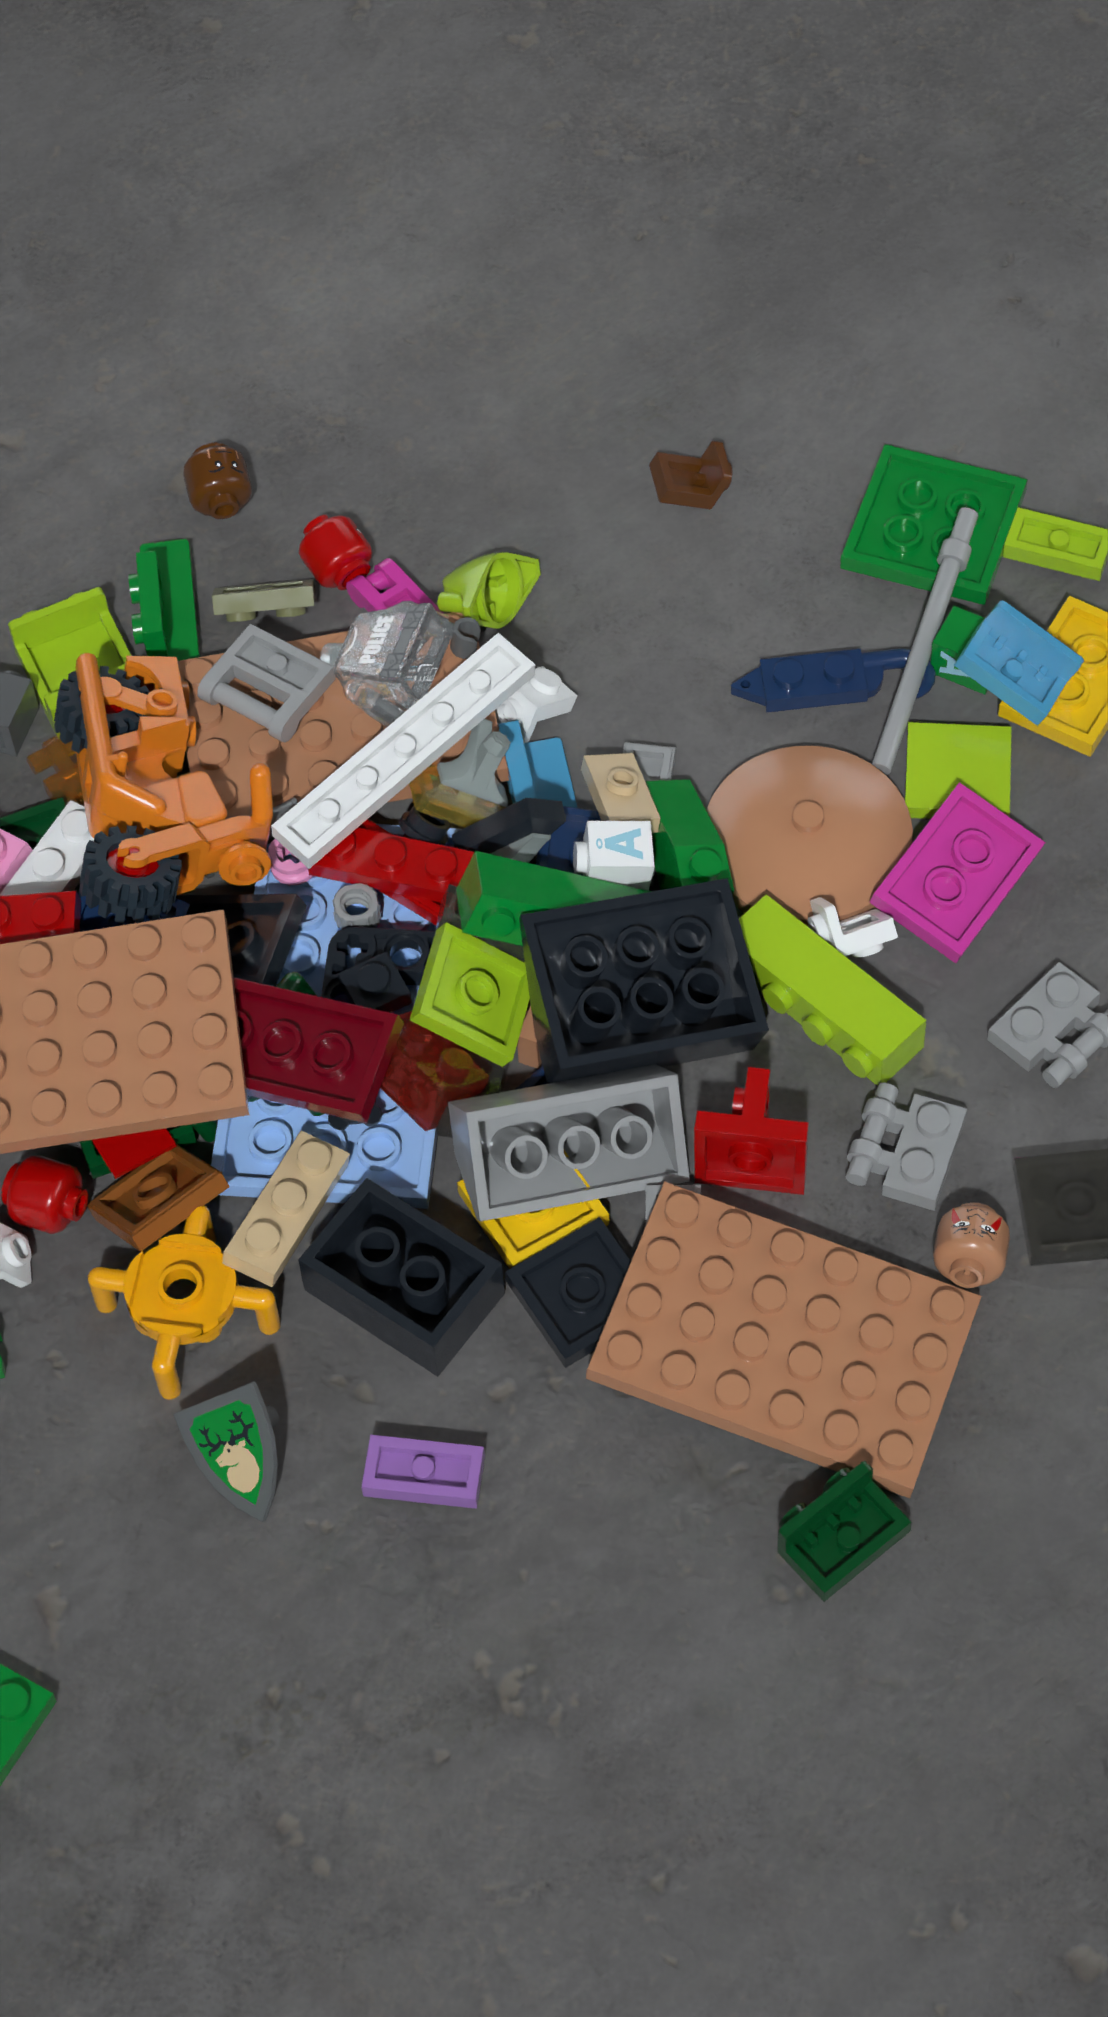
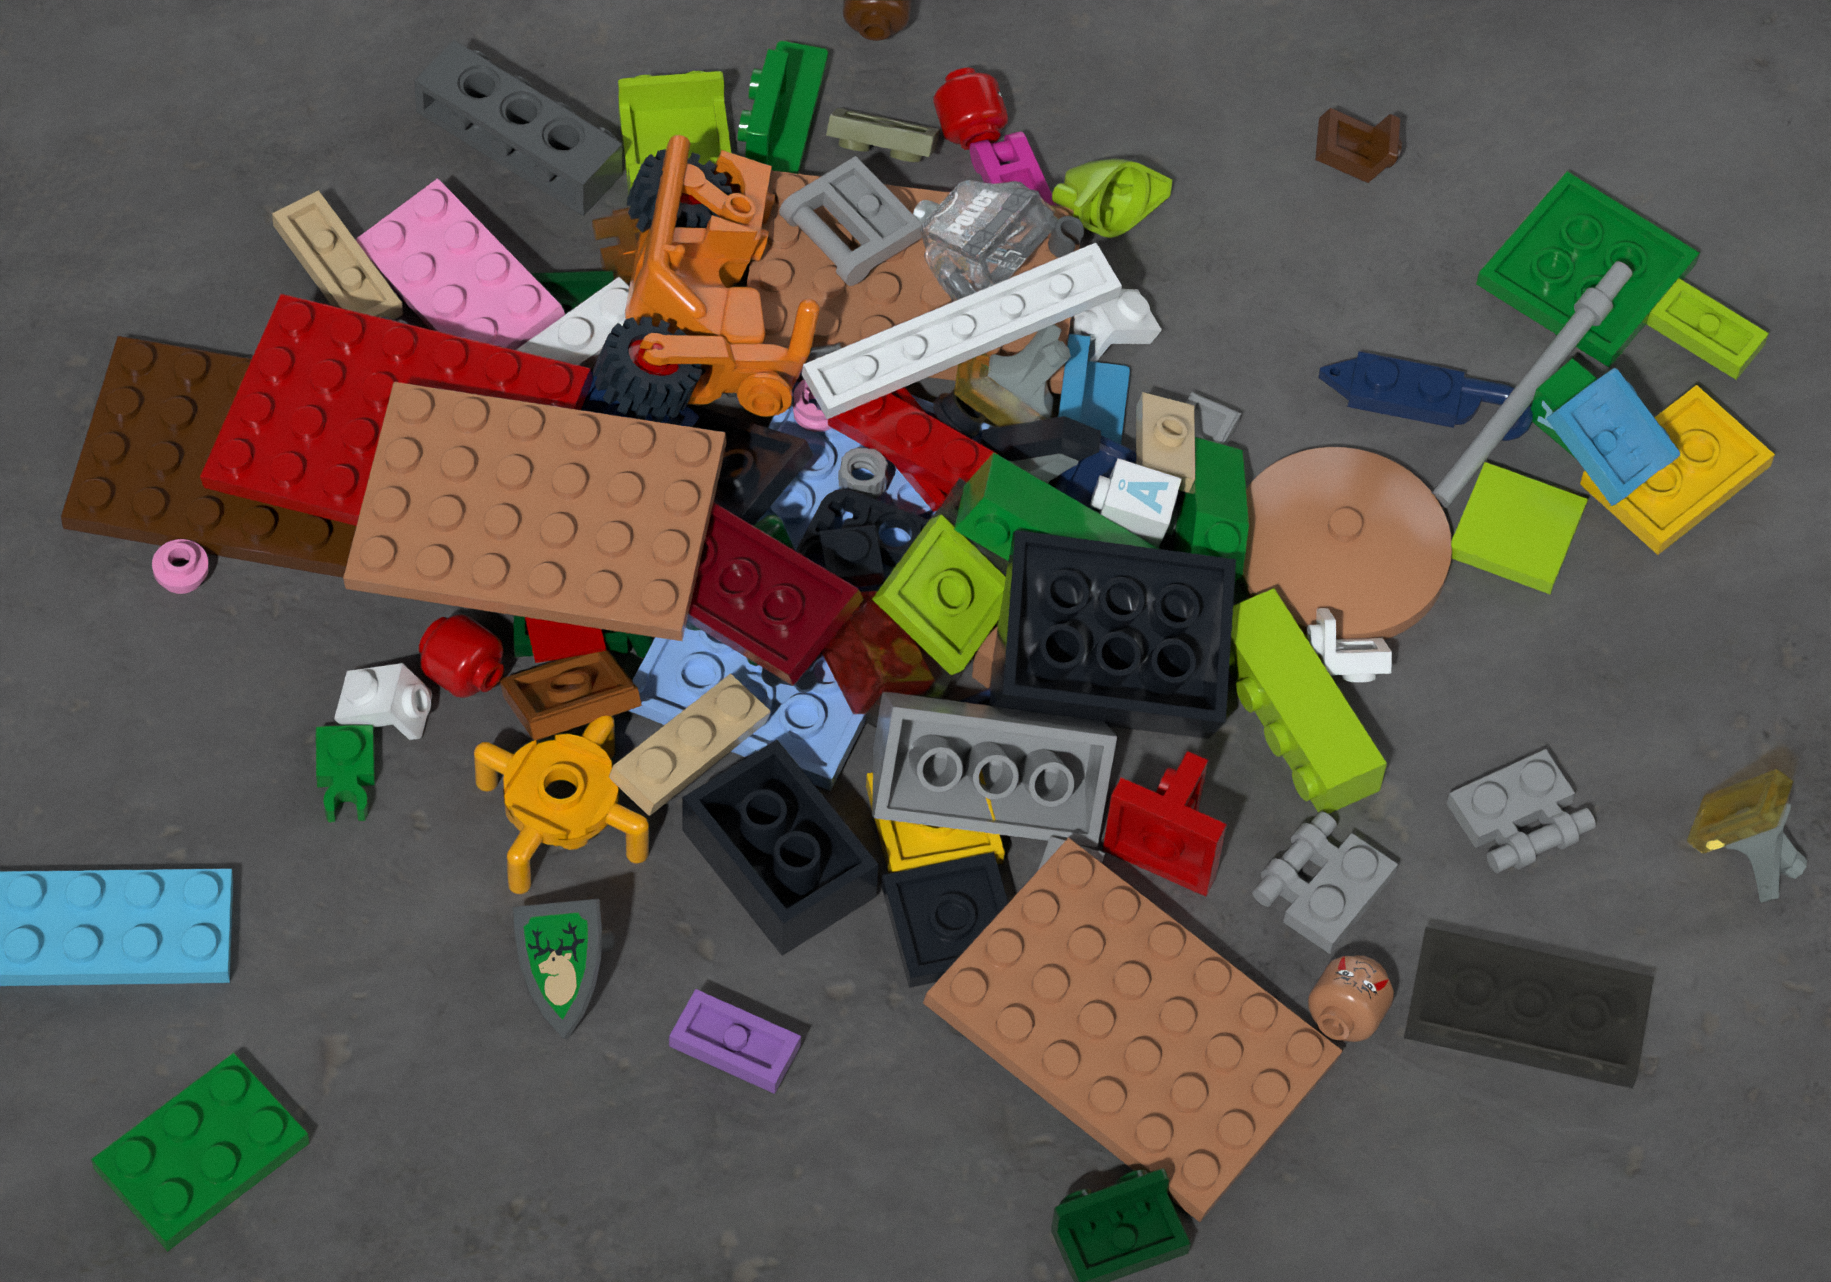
camera: 10 degrees right, 0 degrees up
dark pink plate [869,782,1046,963] -> none

